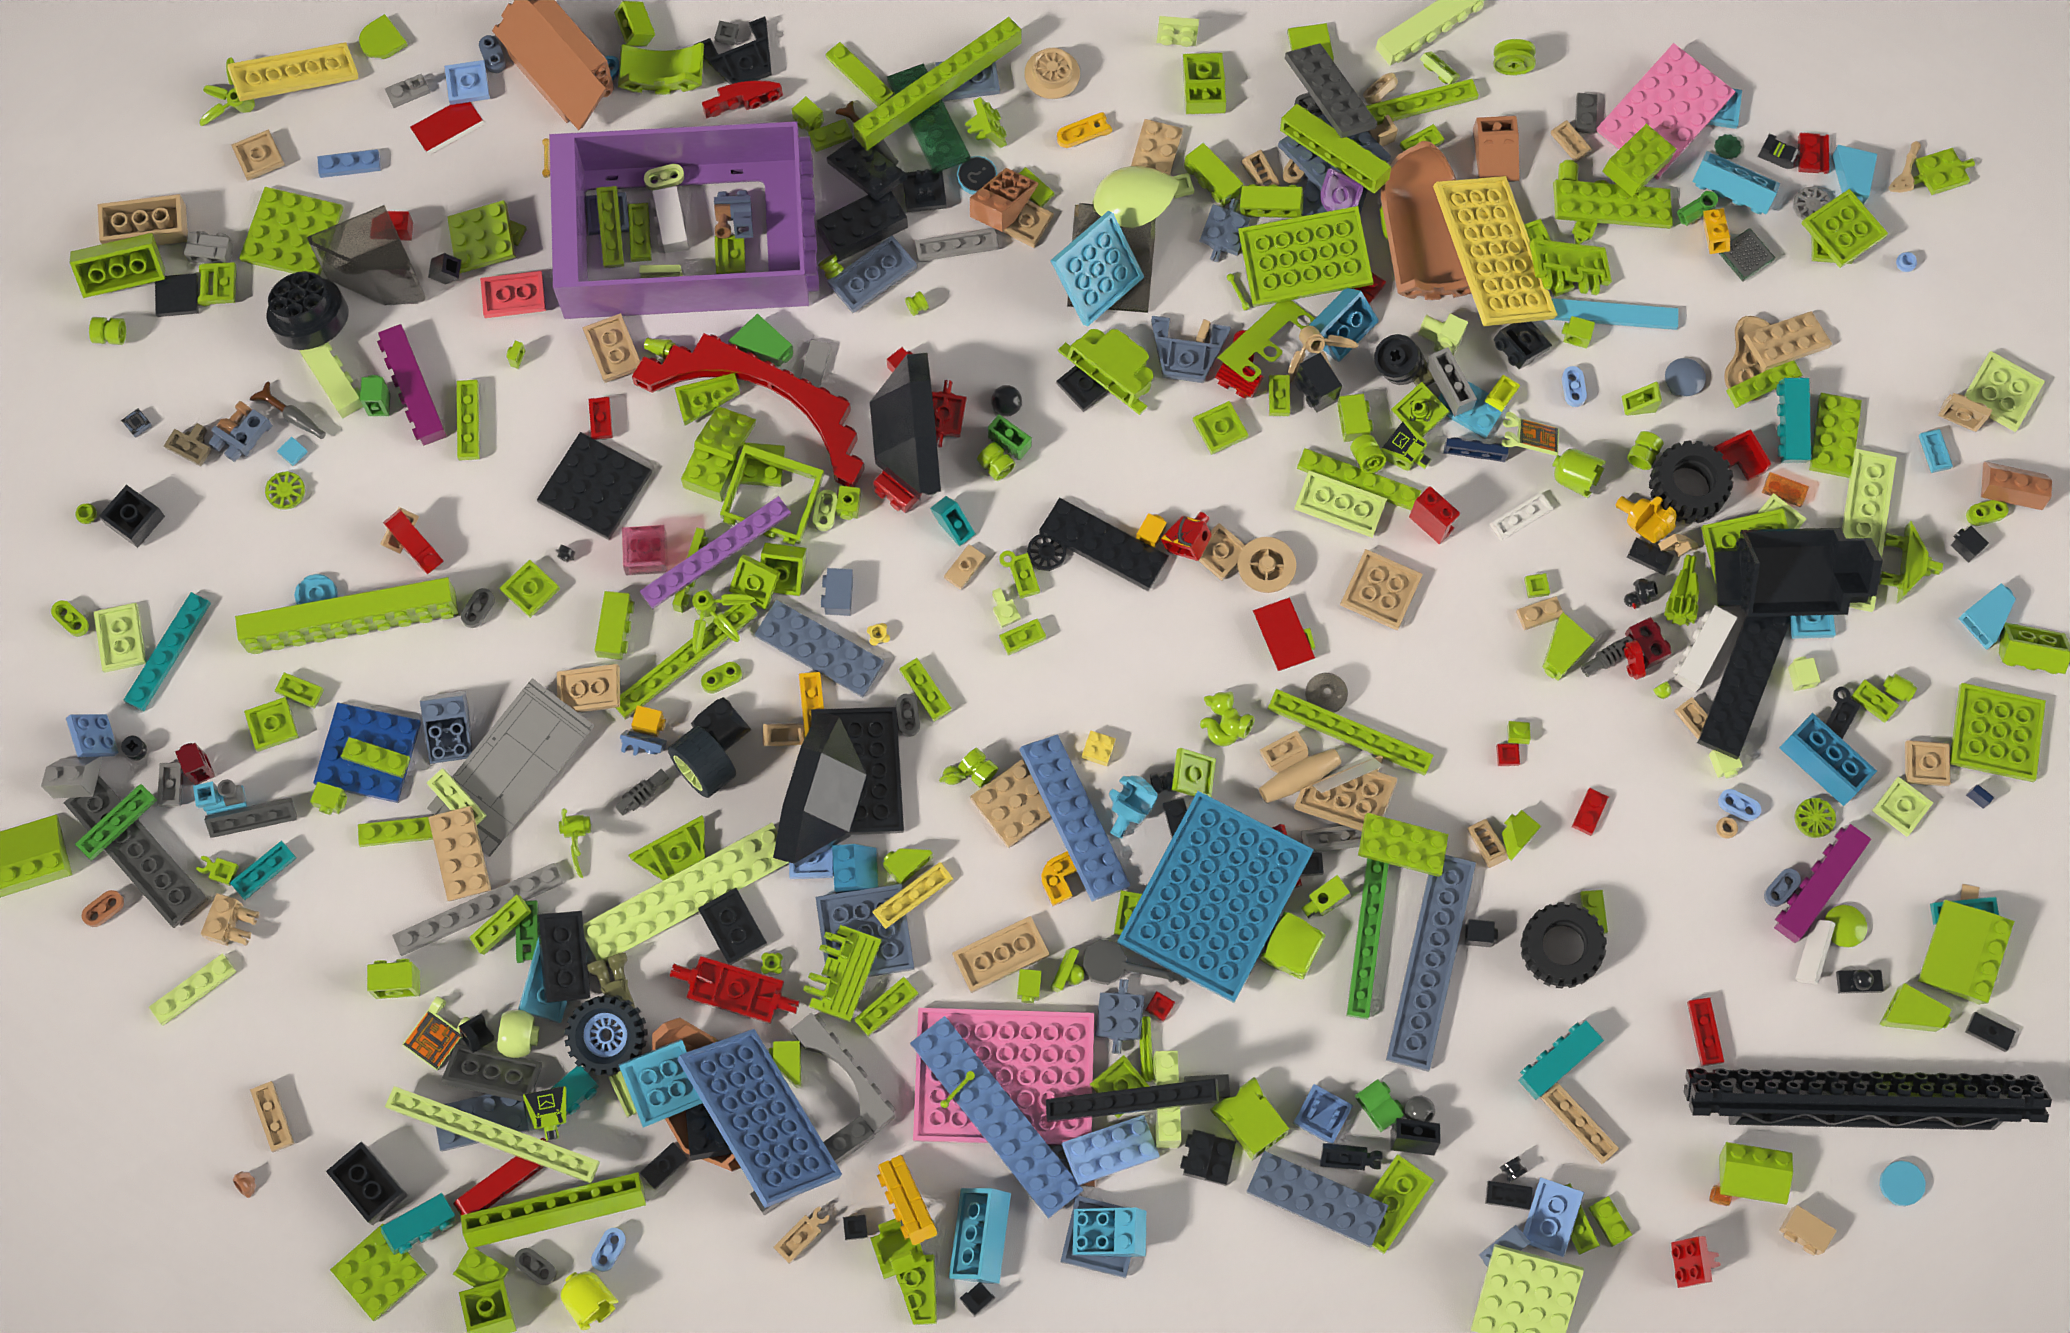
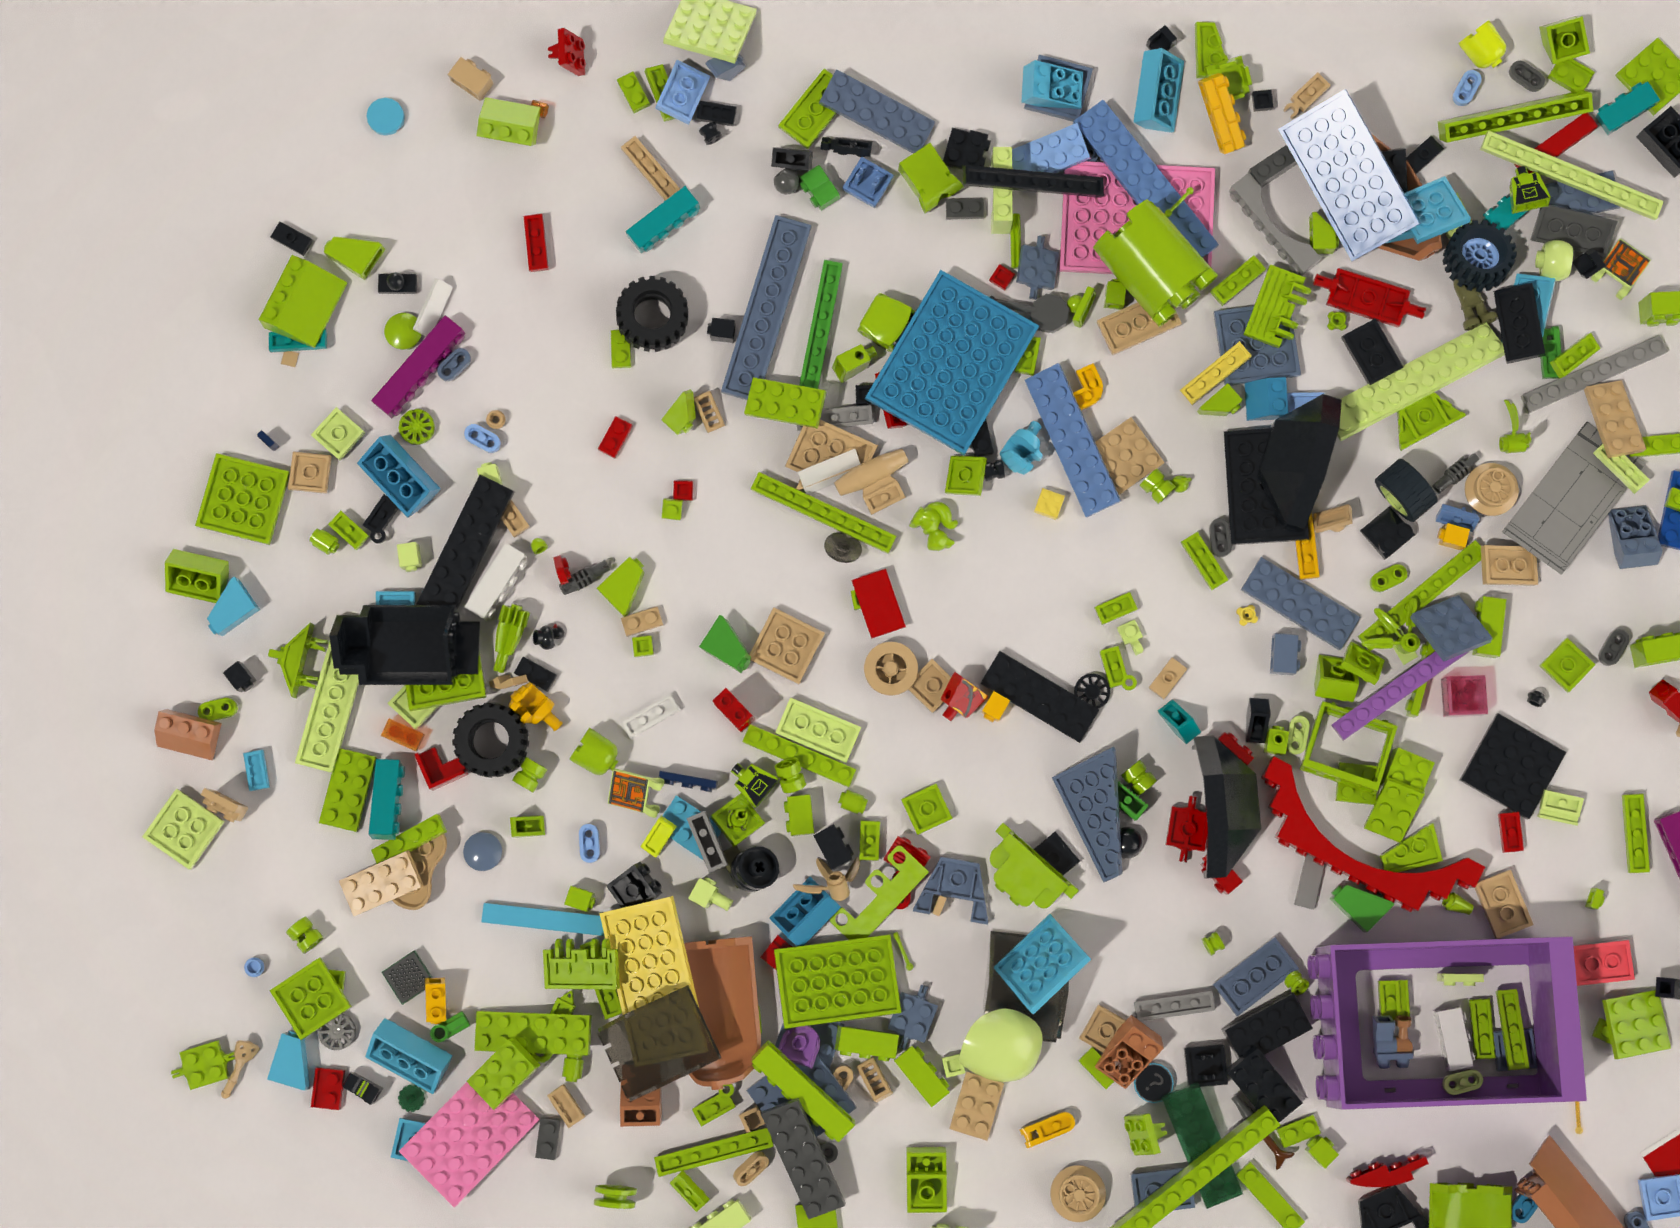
camera: 170 degrees left, 10 degrees up
lime plate [1090,1055,1149,1118] -> none
dark red brick [1625,617,1672,670] -> none
black piece [1683,1068,2052,1130] -> none
none -> lime wheel [286,916,323,954]
none -> clear smoke windscreen [597,985,721,1102]
none -> bright green slope [699,615,752,673]
none -> lime brick [838,790,868,814]
none -> sand blue wing [1052,747,1122,882]
none -> lime brick [1093,199,1218,327]
none -> black slope [1245,698,1271,743]
none -> sand blue plate [1410,595,1493,662]
none -> tan wheel [1465,463,1519,516]
none -> yellowish green plate [1537,789,1584,826]

